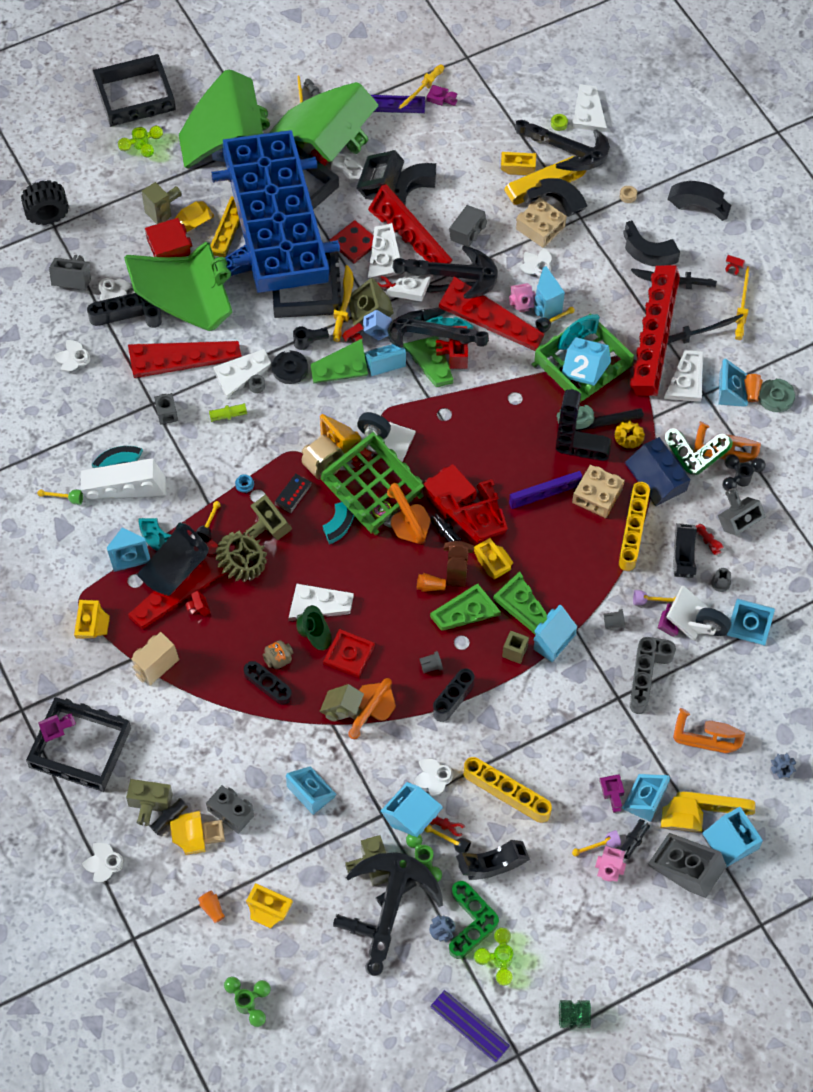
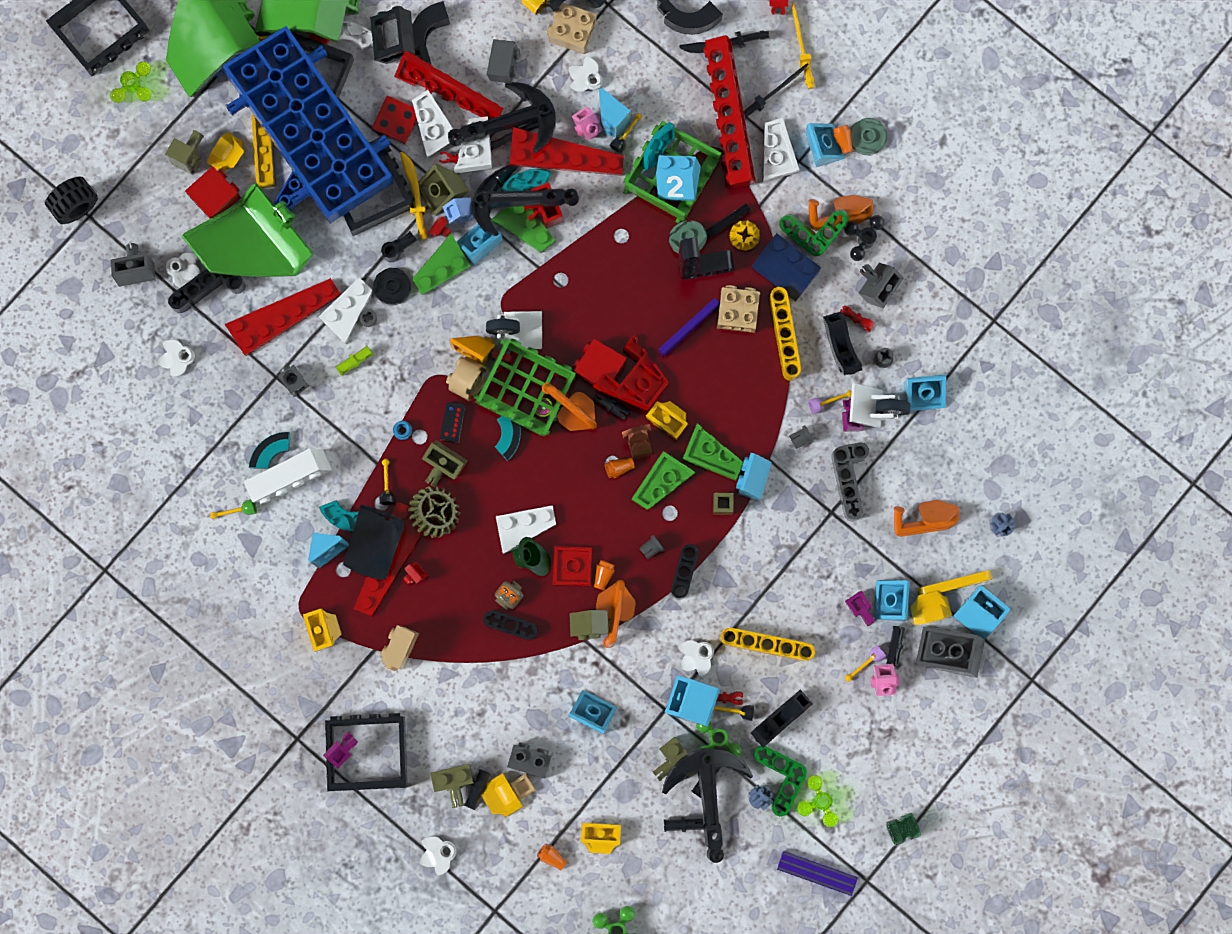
camera: 20 degrees left, 20 degrees up
none -> orange cone [594,560,615,590]

